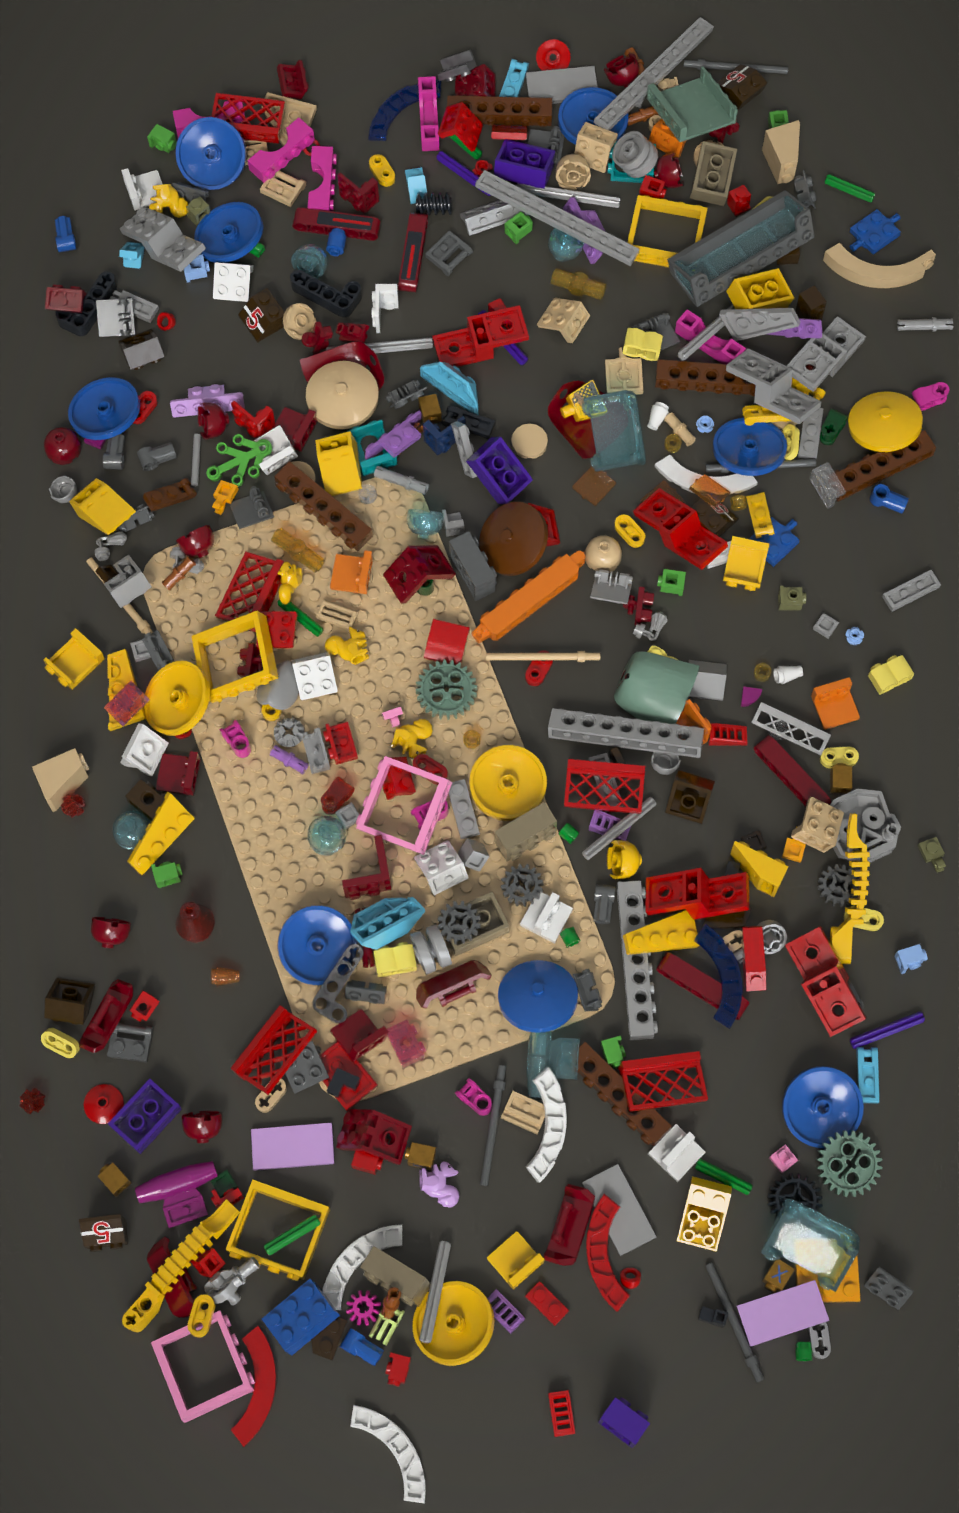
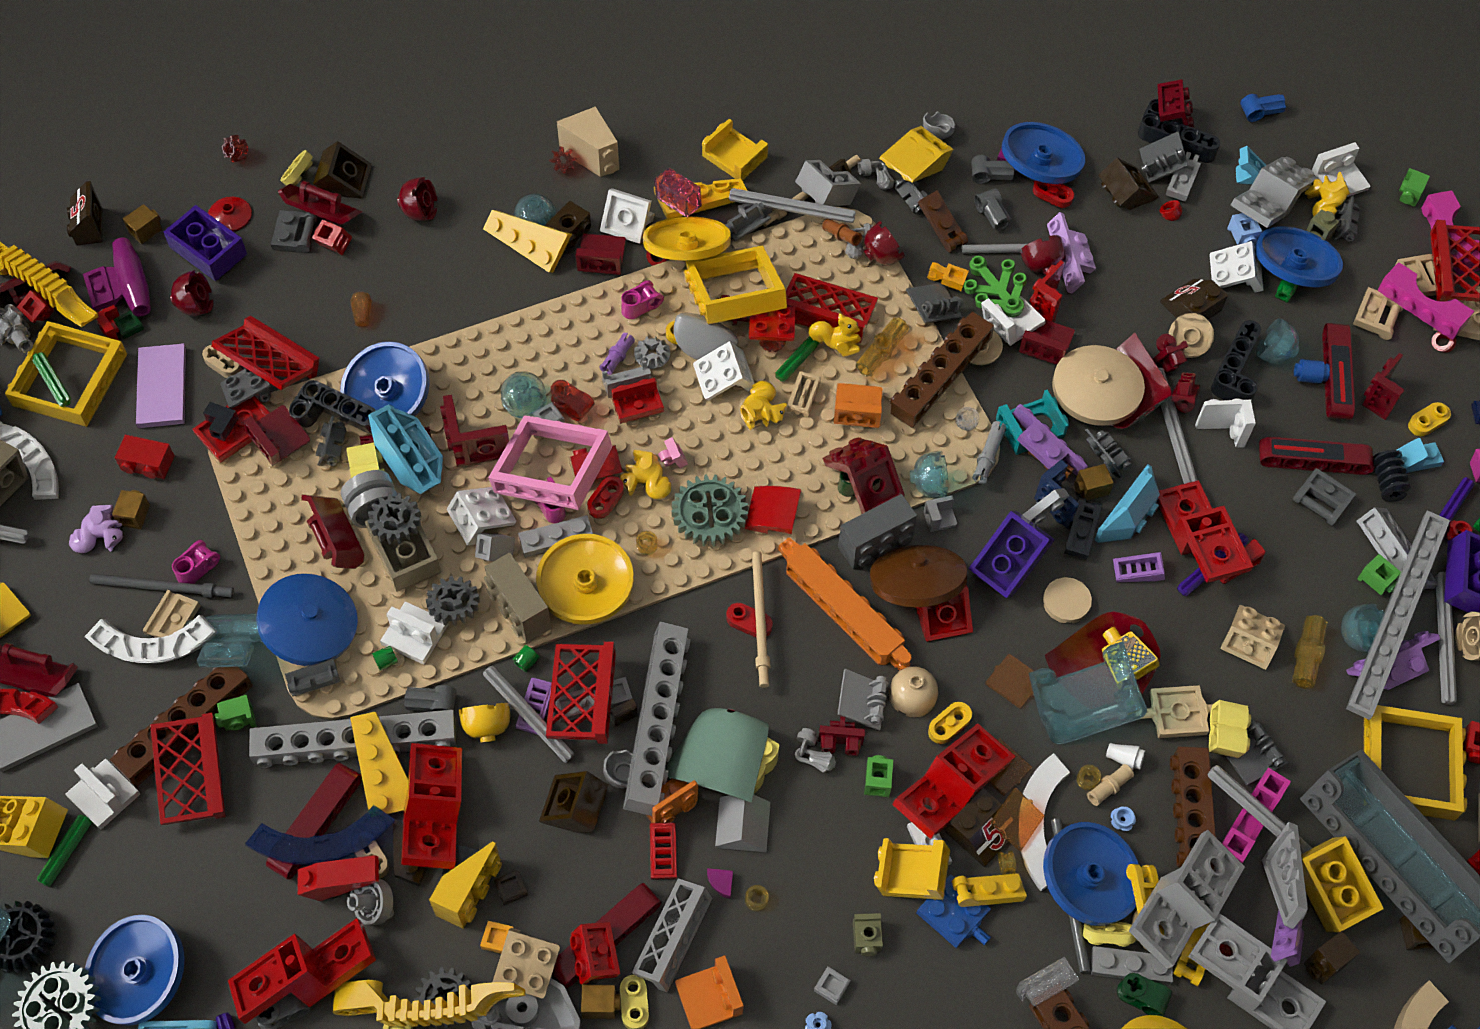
camera: 85 degrees right, 10 degrees down
dark red cylinder [44,427,82,465] -> none
bright green brick [151,862,183,888] -> none
clear red cone [175,902,215,943] -> none
blue dish [176,117,246,190] -> none
dark pink arch [308,146,337,211] -> none
yellow slope [315,431,362,496] -> none
dark red bracket [336,1109,412,1165] -> none
clear pink brick [387,1019,426,1069] -> none
bright pink tile [769,1144,798,1174] -> none
white cone [773,665,803,684] -> none
none -> red bracket [570,922,620,984]
none -> light grey axle [729,188,856,223]
none -> medium lavender slope [1113,552,1165,582]

